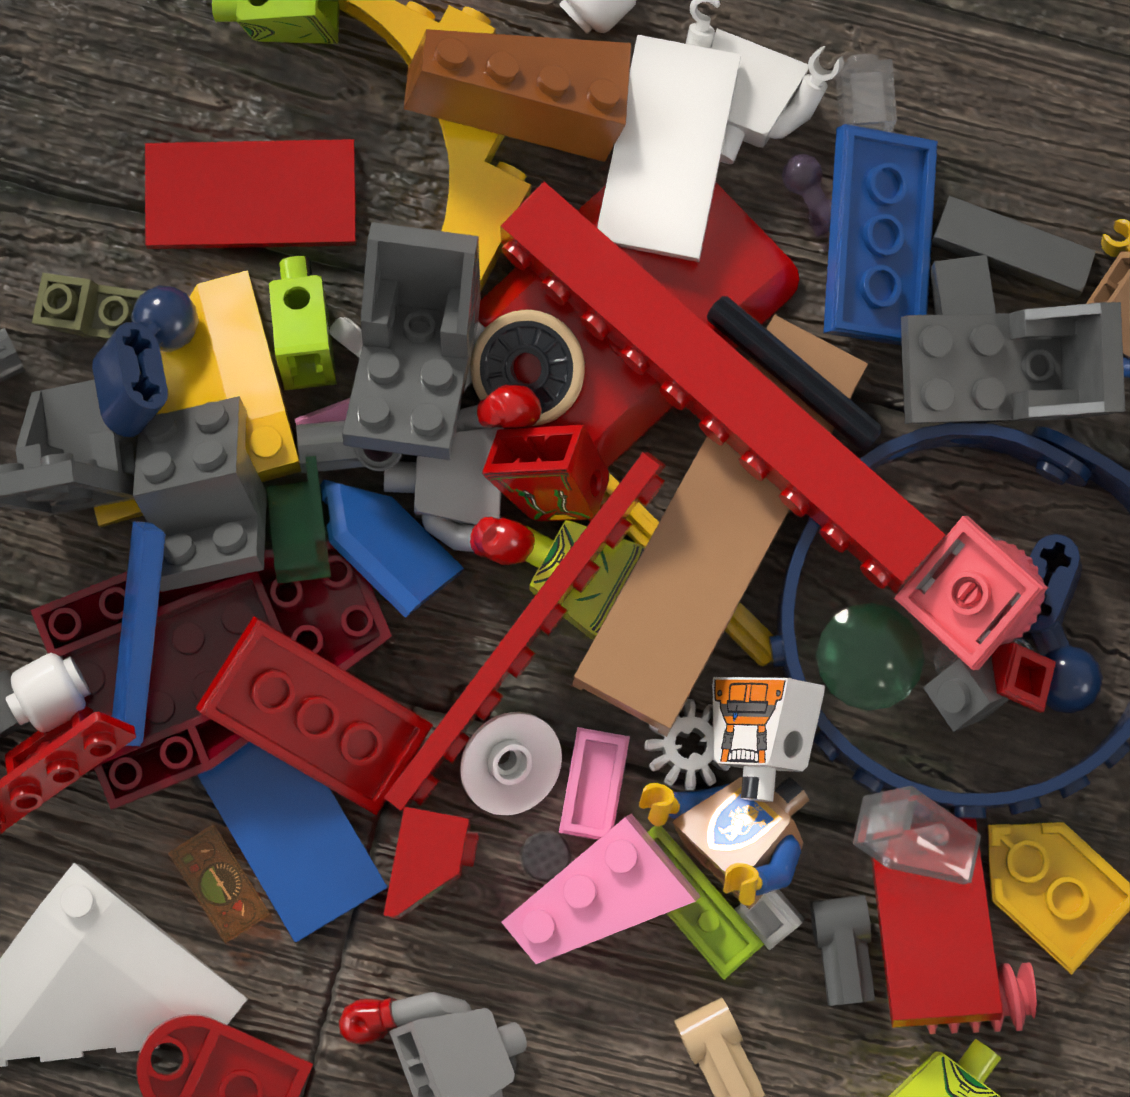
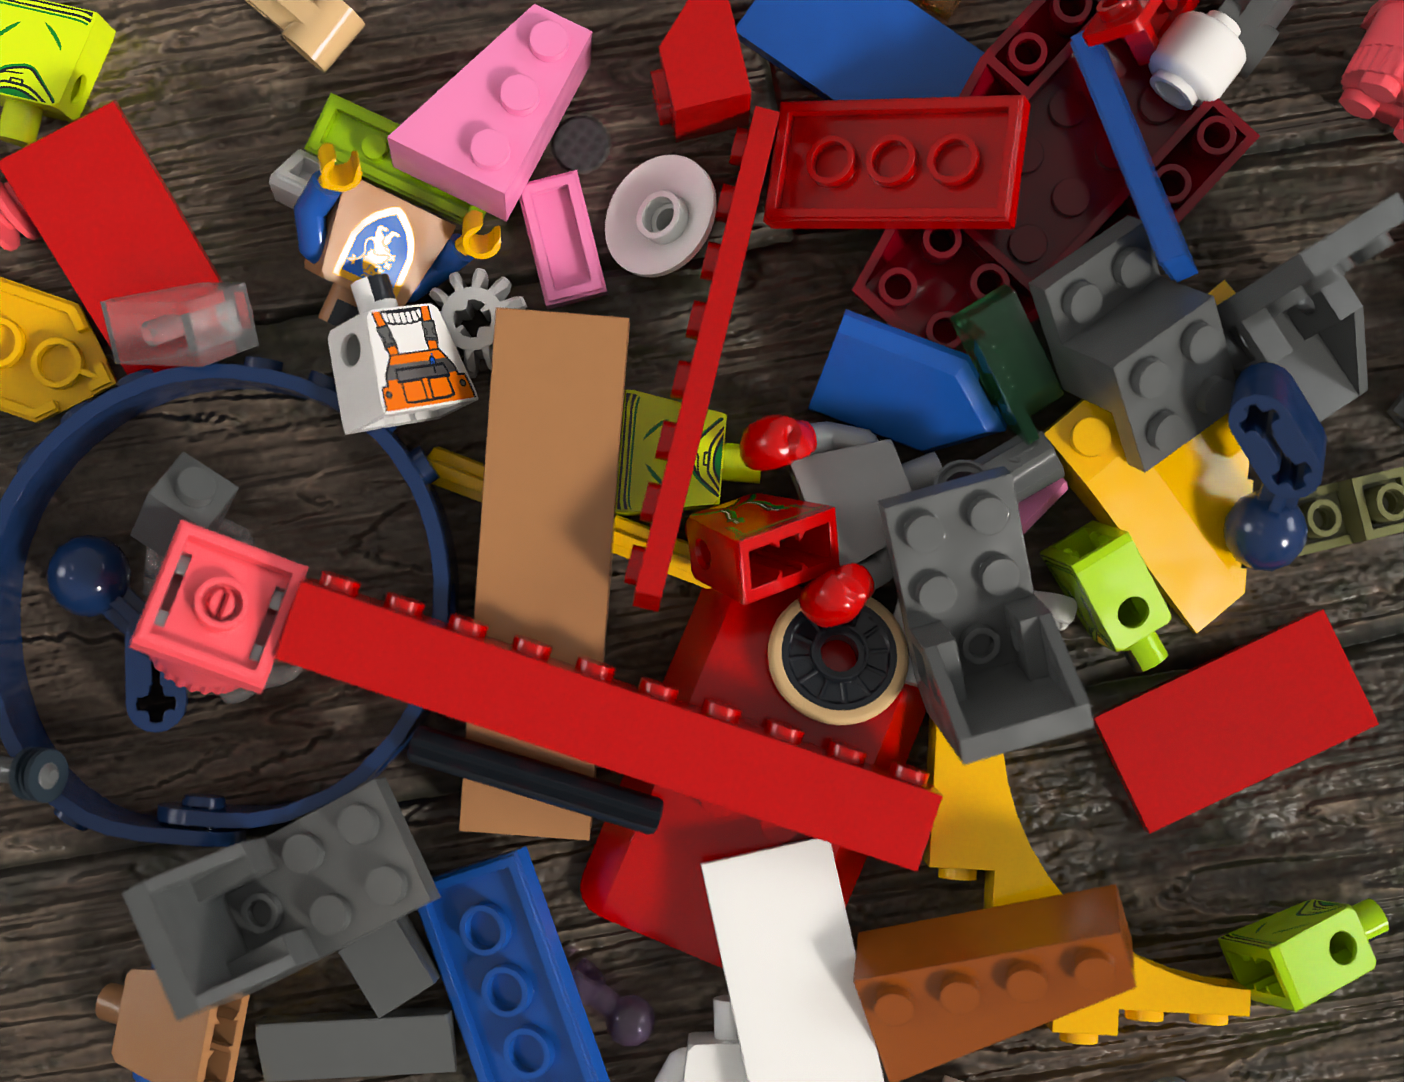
camera: 160 degrees right, 5 degrees up
dark grey piece [810,895,875,1006] -> none
clear green dish [815,603,924,712] -> none
red slope [991,642,1056,713] -> none

